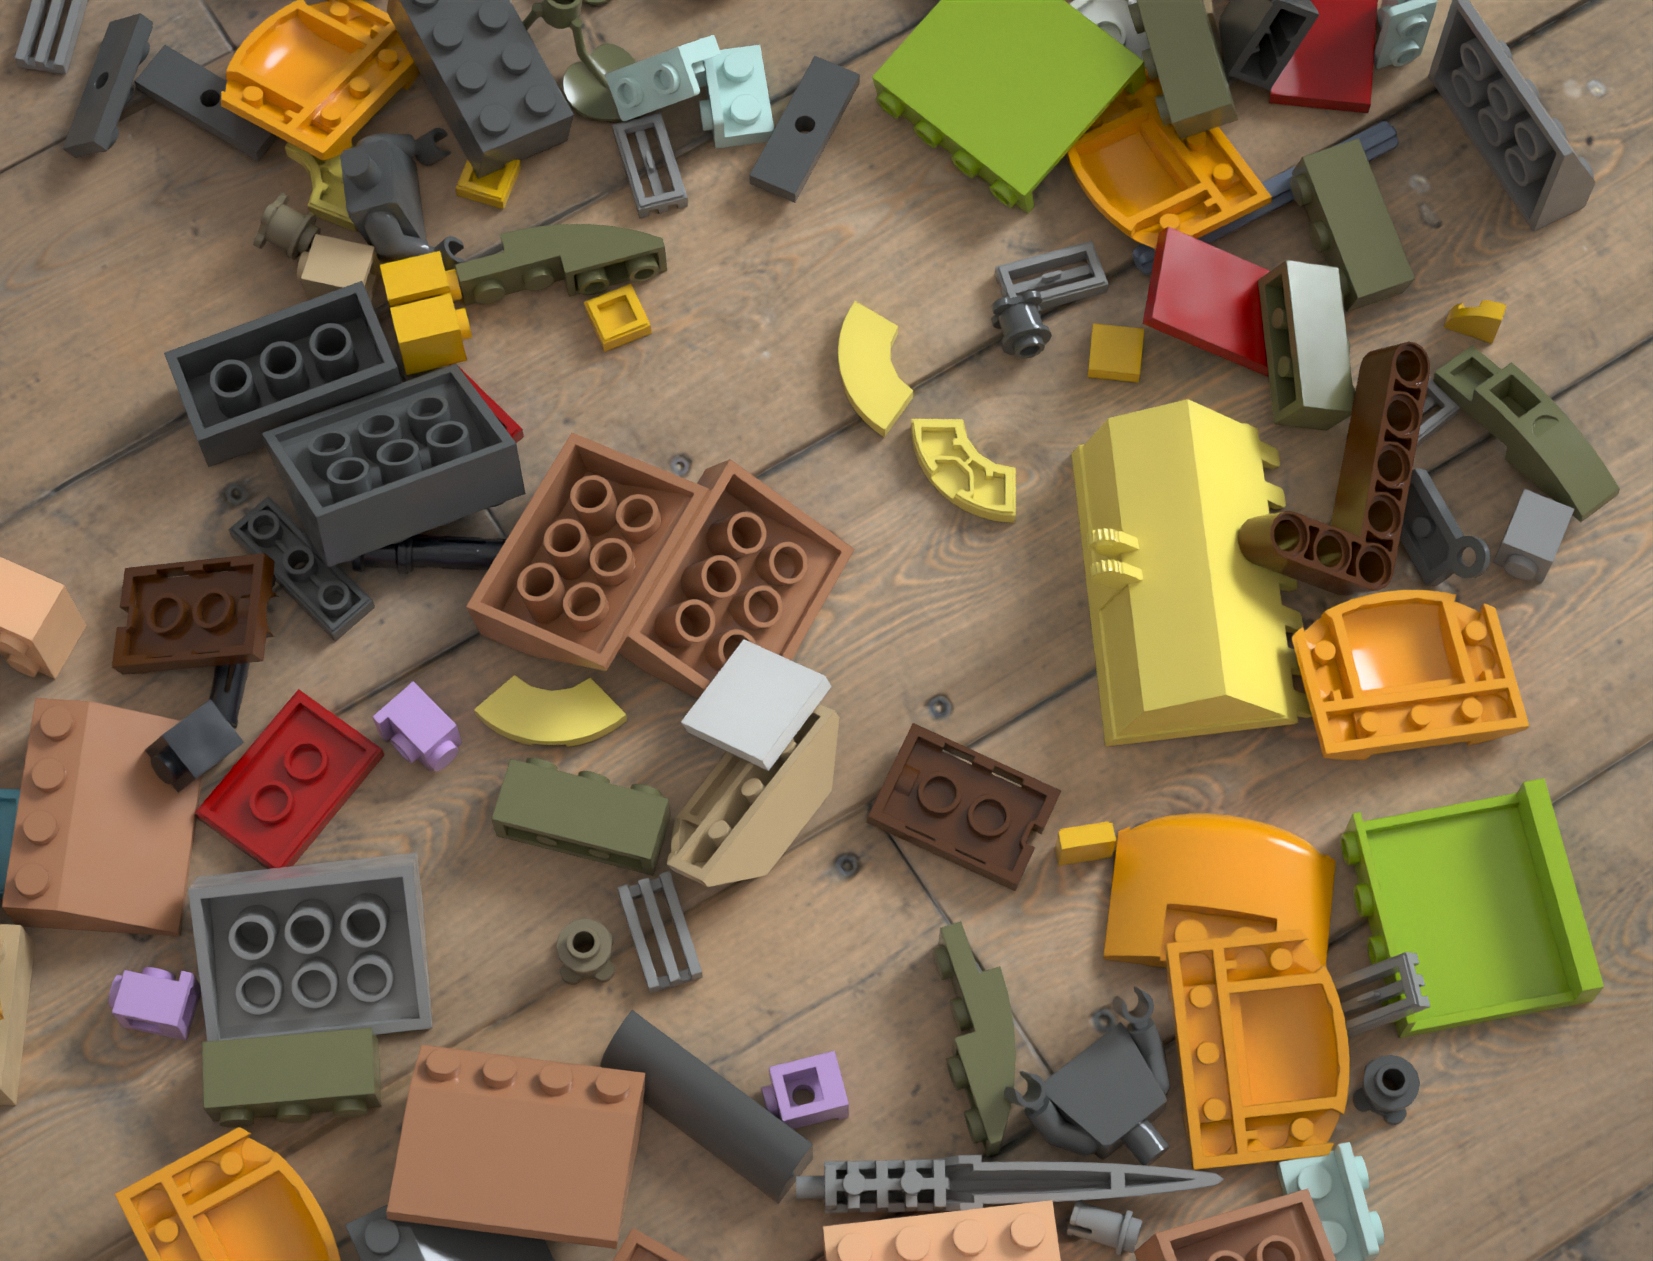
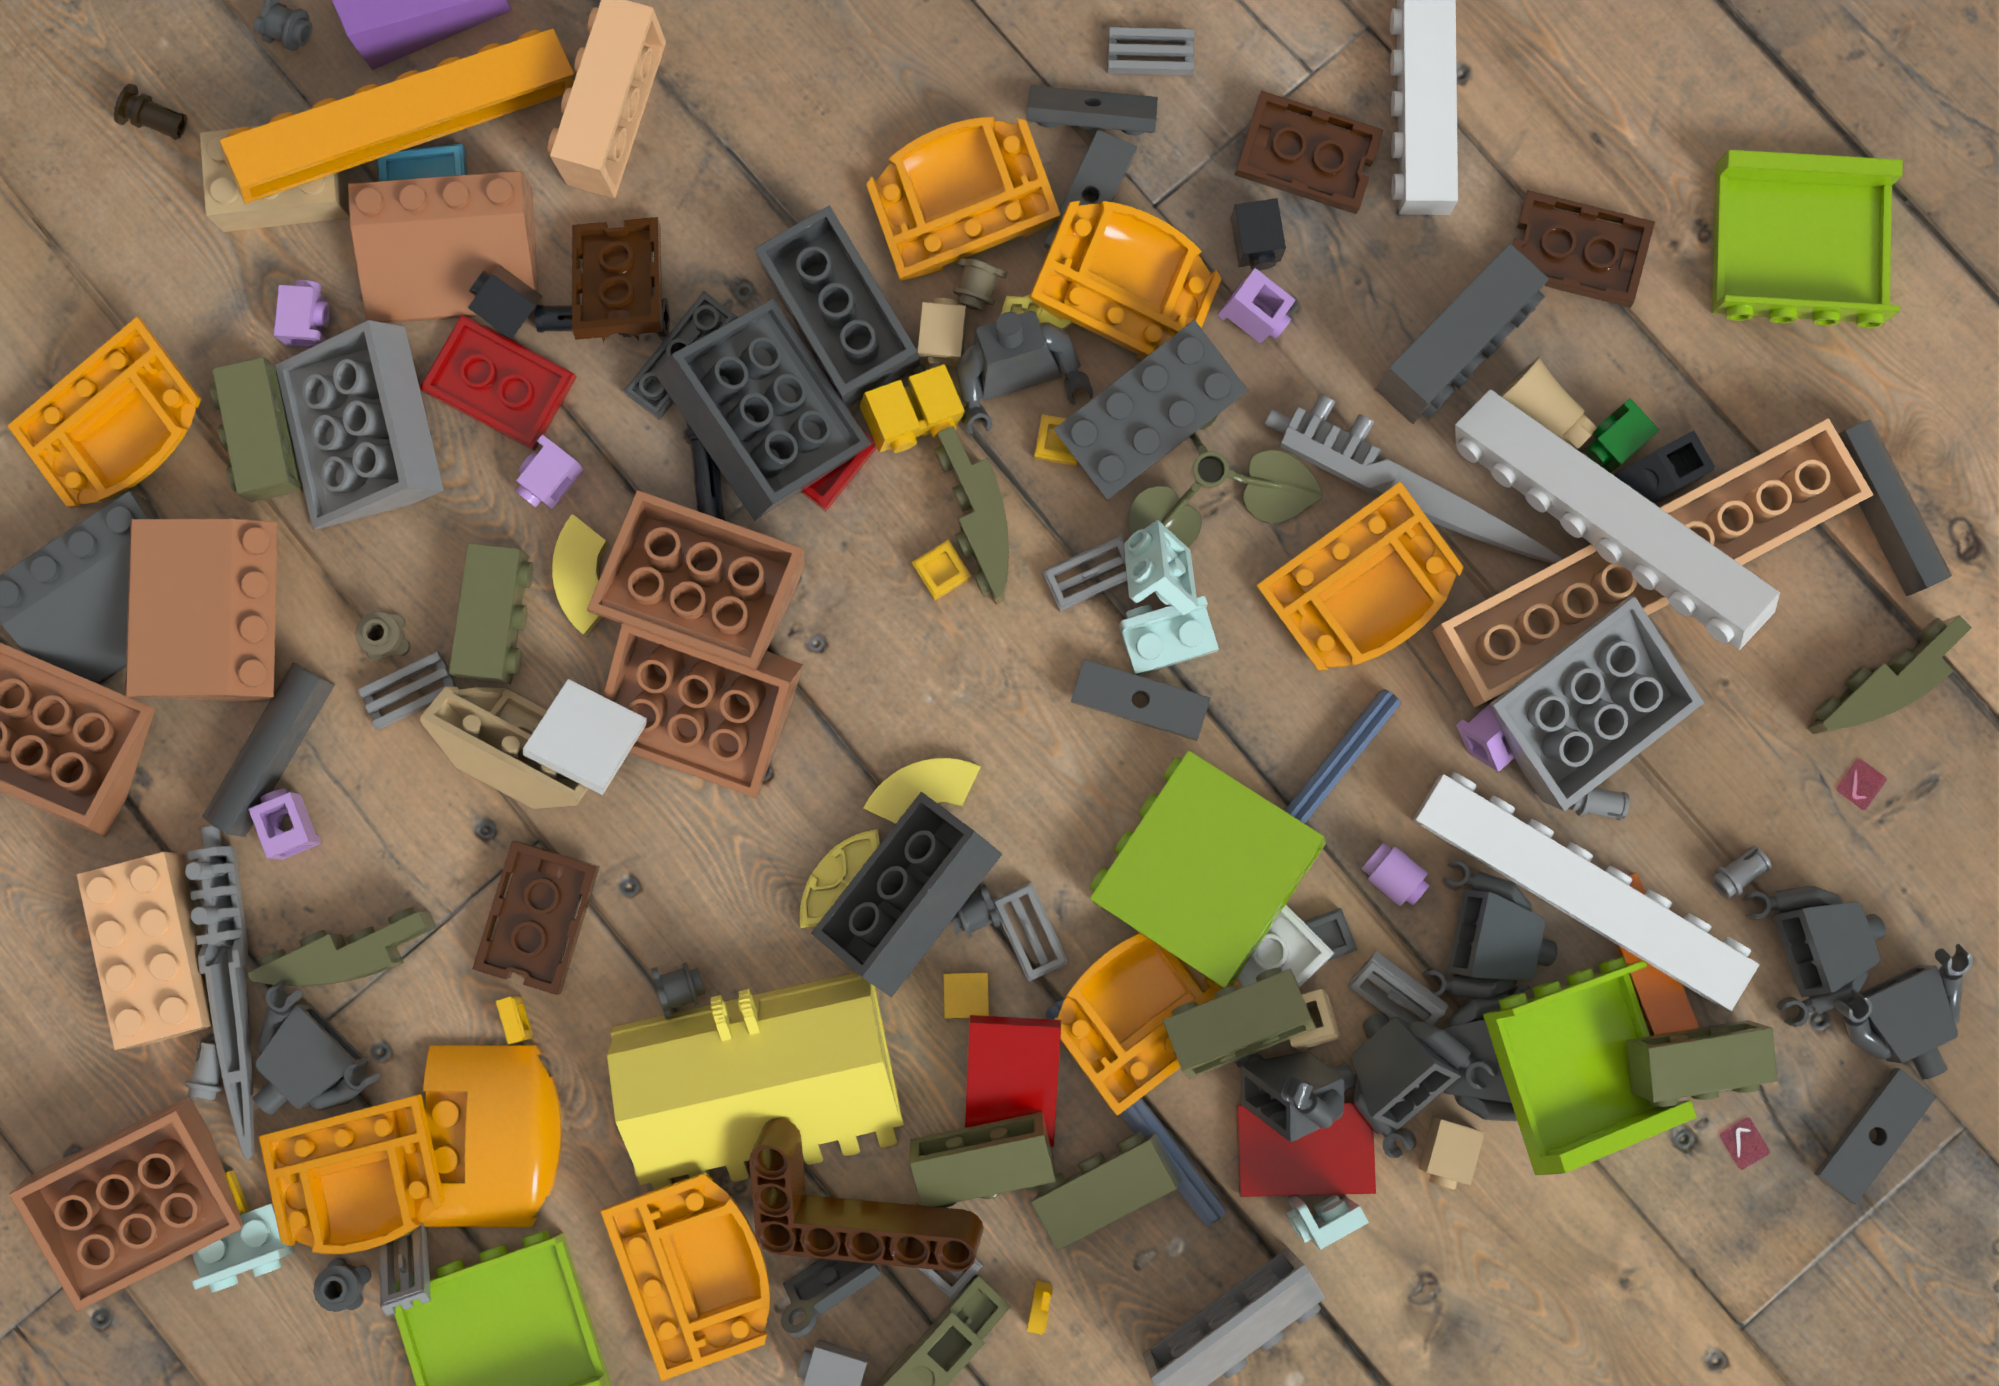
camera: 85 degrees right, 15 degrees up
none -> dark grey brick [651,963,705,1020]
none -> dark grey brick [811,791,1002,998]
none -> light orange slope [866,117,1062,281]

